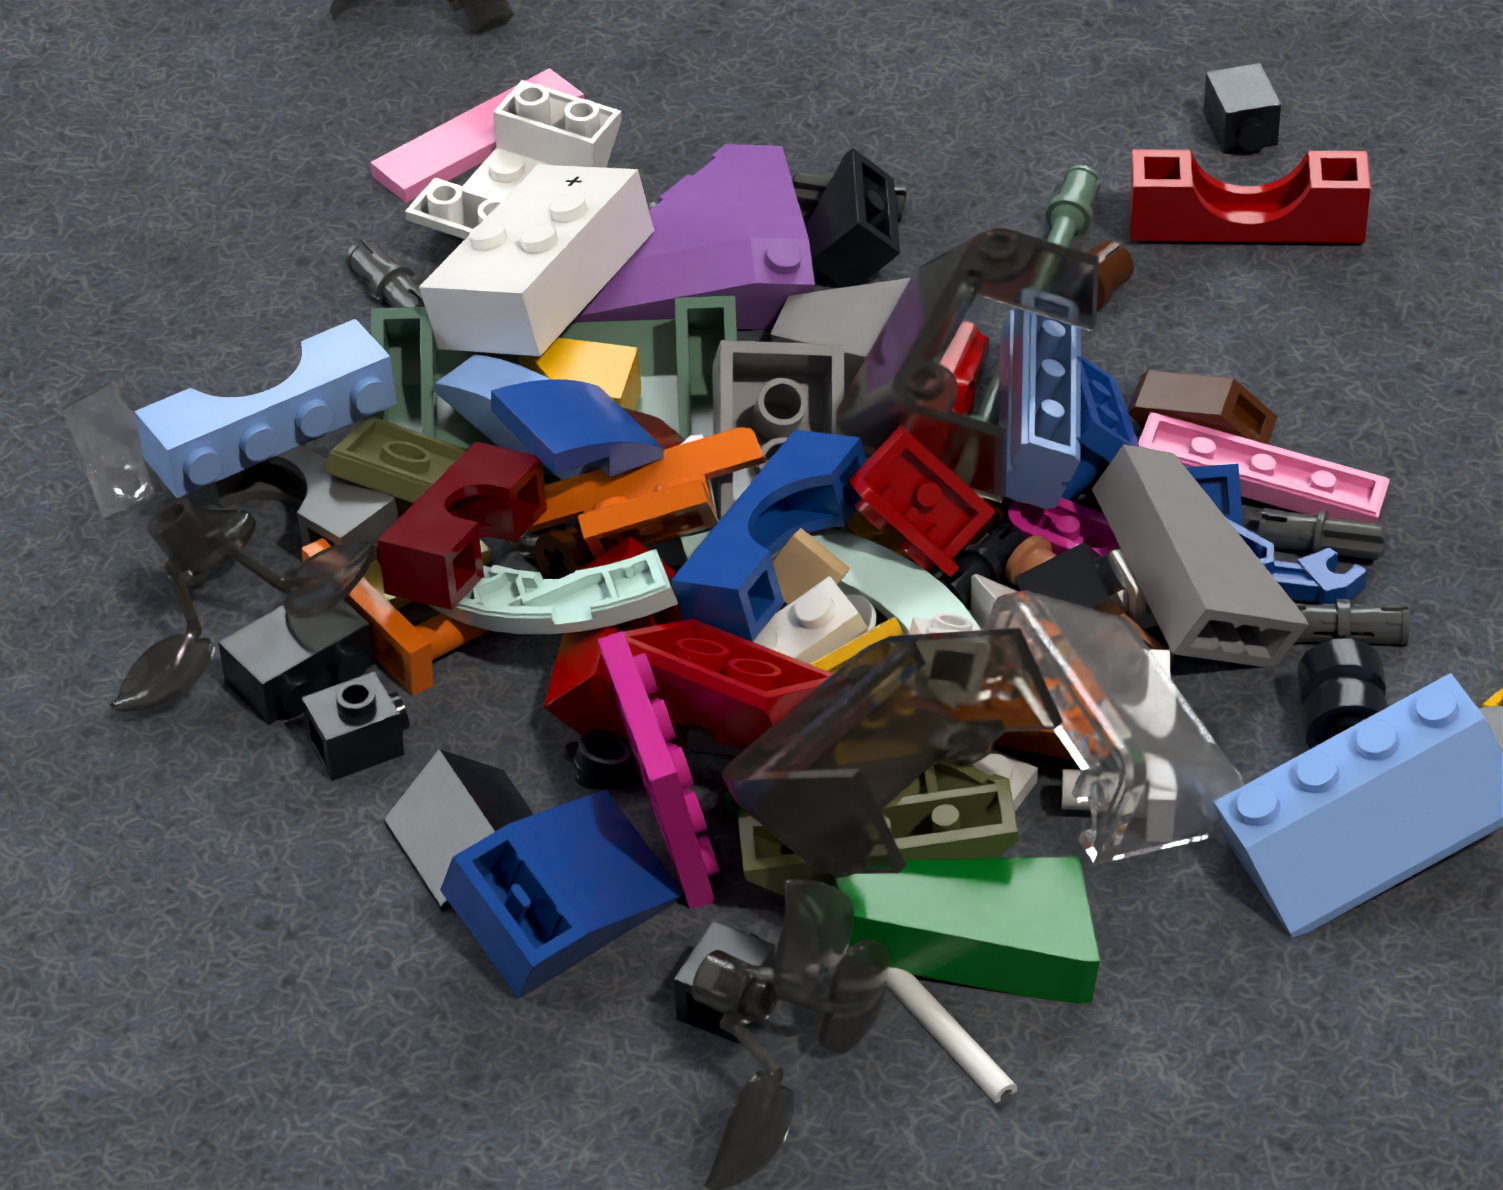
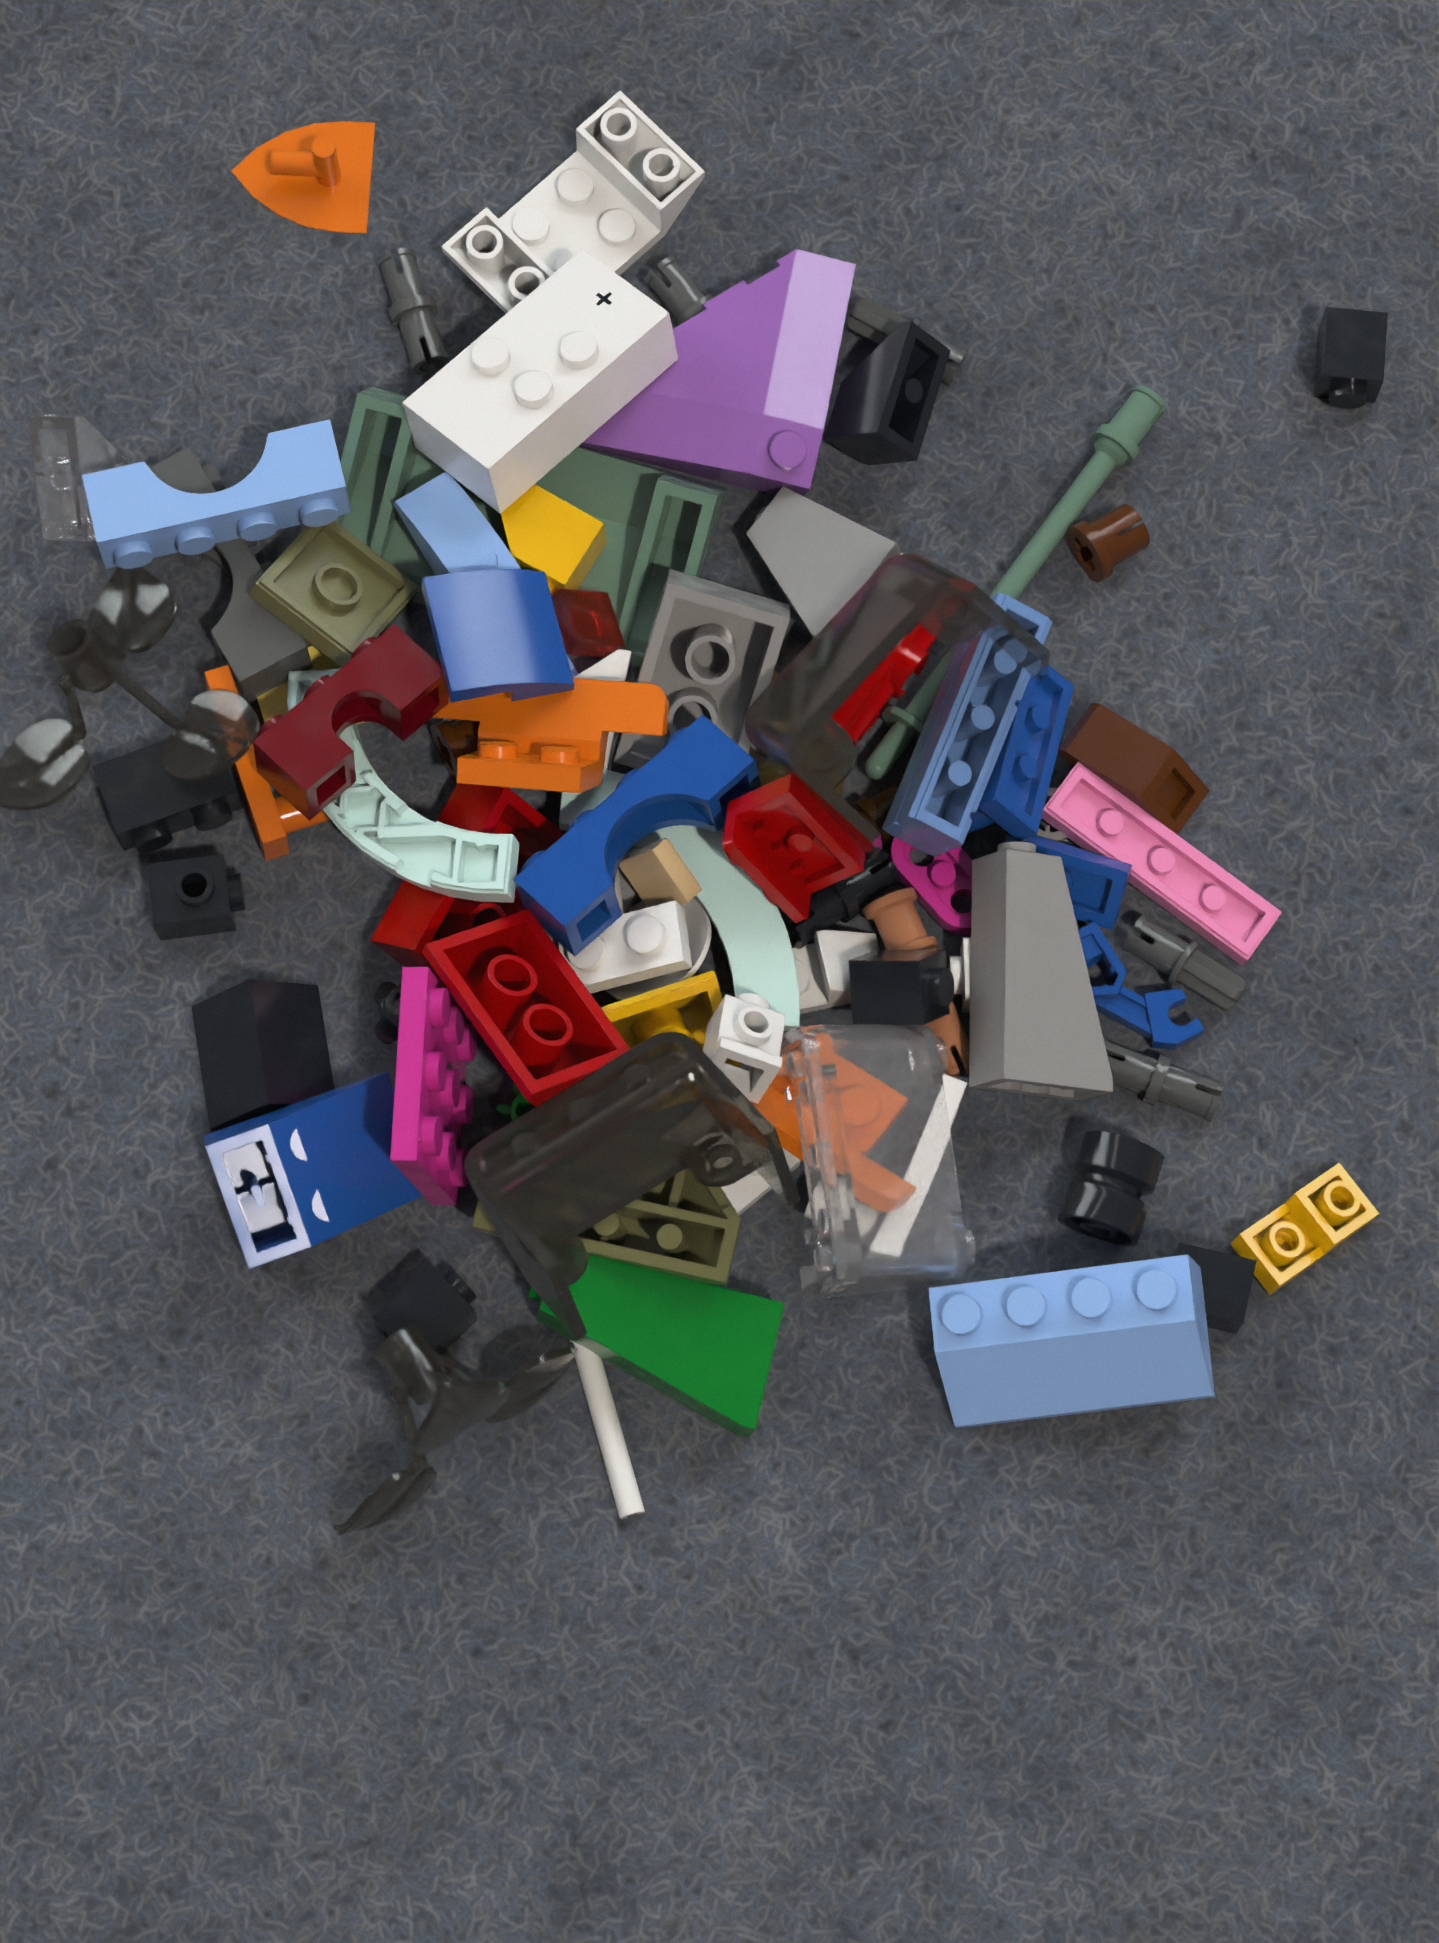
camera: 15 degrees right, 30 degrees up
bright pink tile [370,68,584,203] -> none
red arch [1129,149,1371,243] -> none
none -> orange shield [231,121,375,234]

